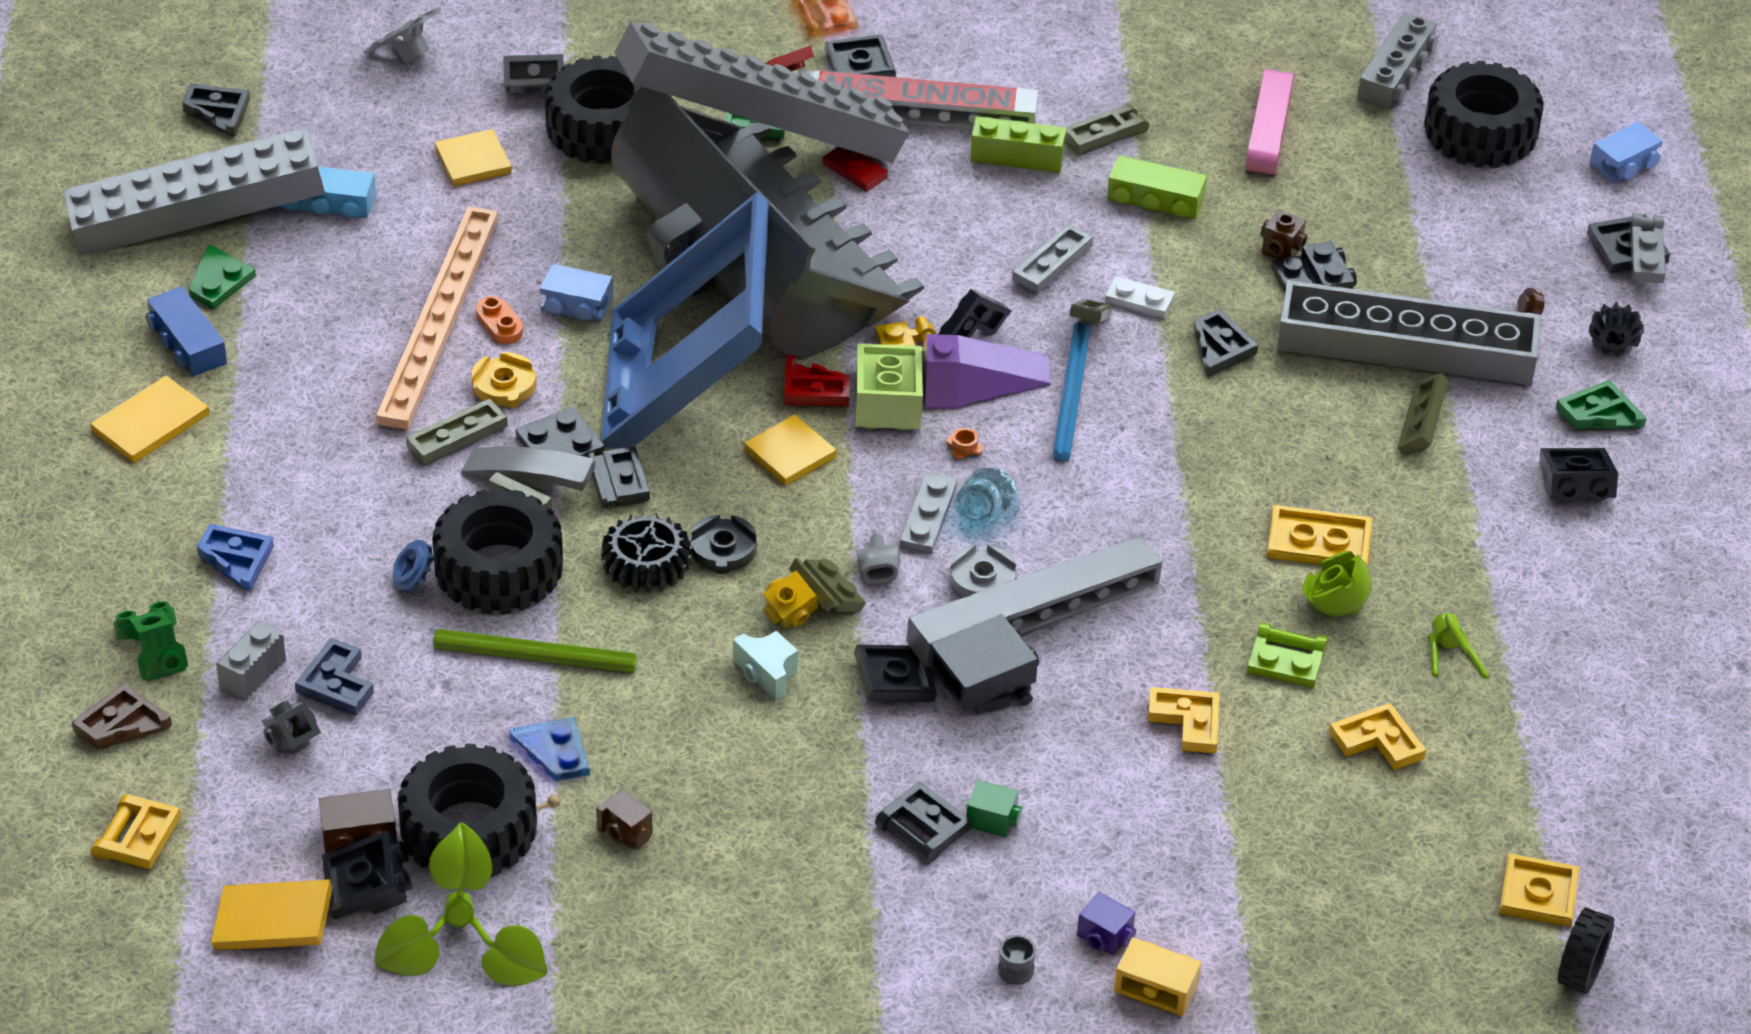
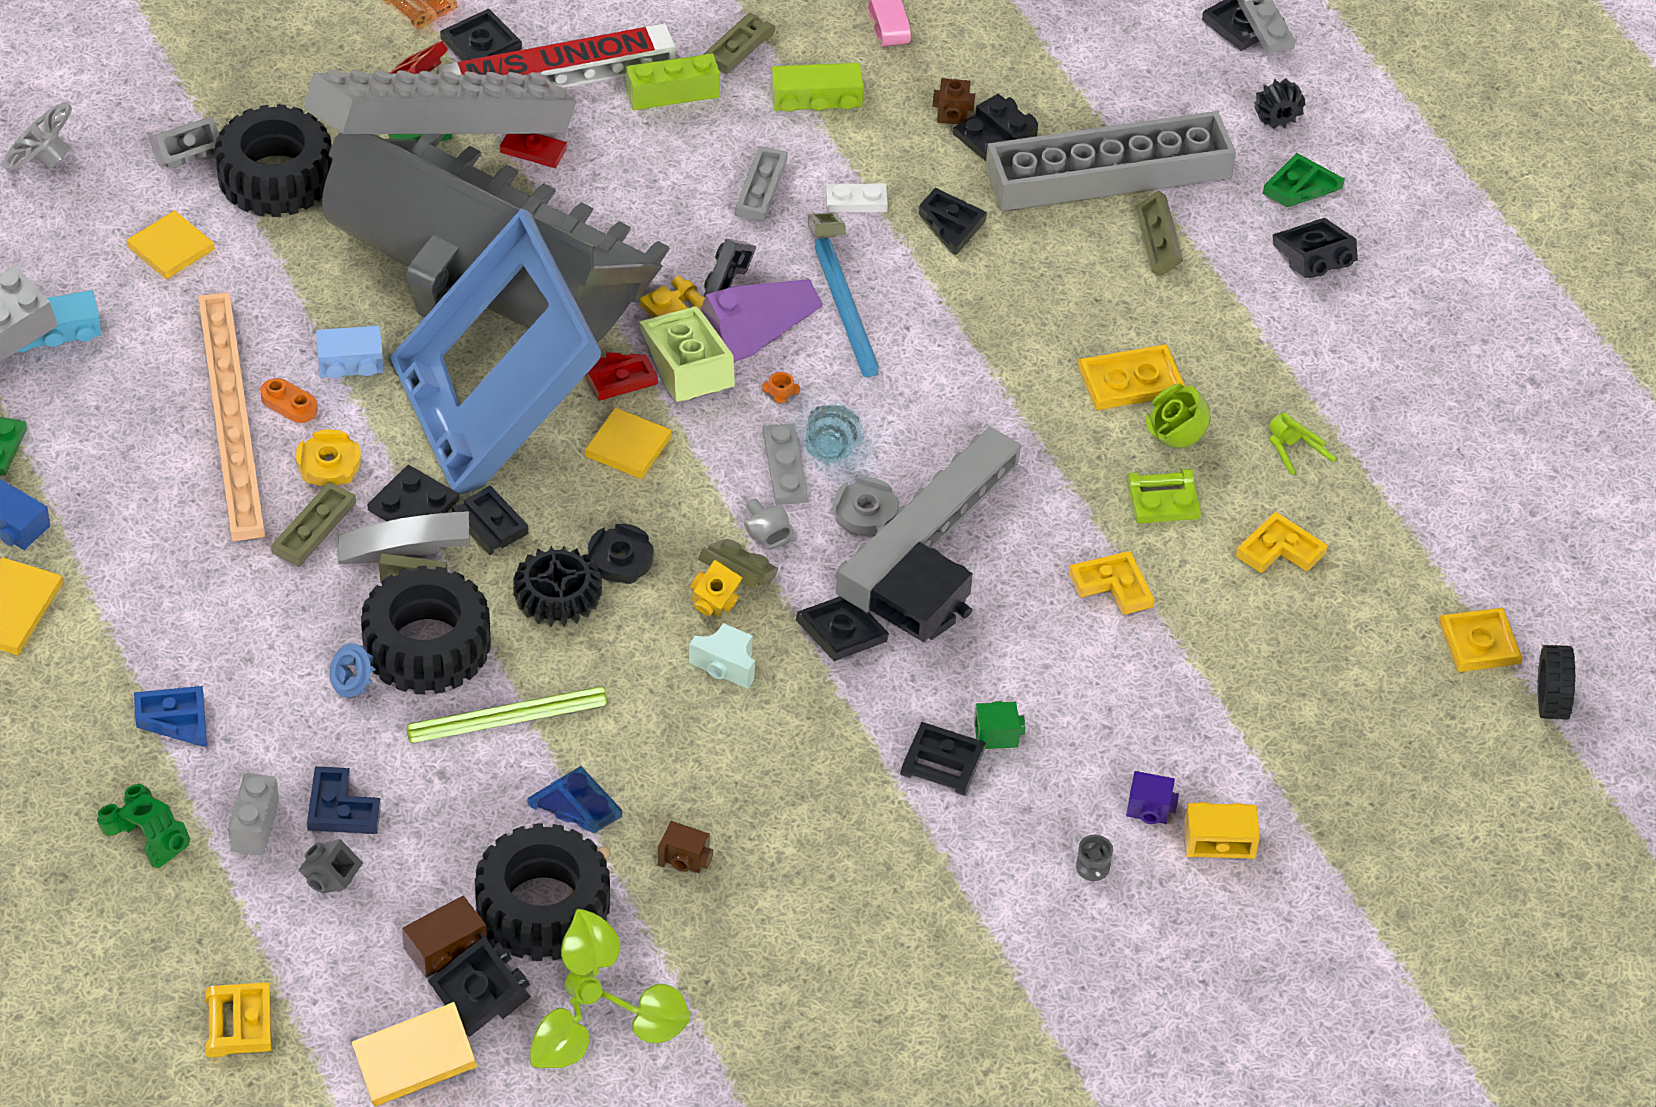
camera: 25 degrees left, 5 degrees up
reddish brown wing [72,683,172,749] -> none
reddish brown plate [1517,288,1545,315] -> none

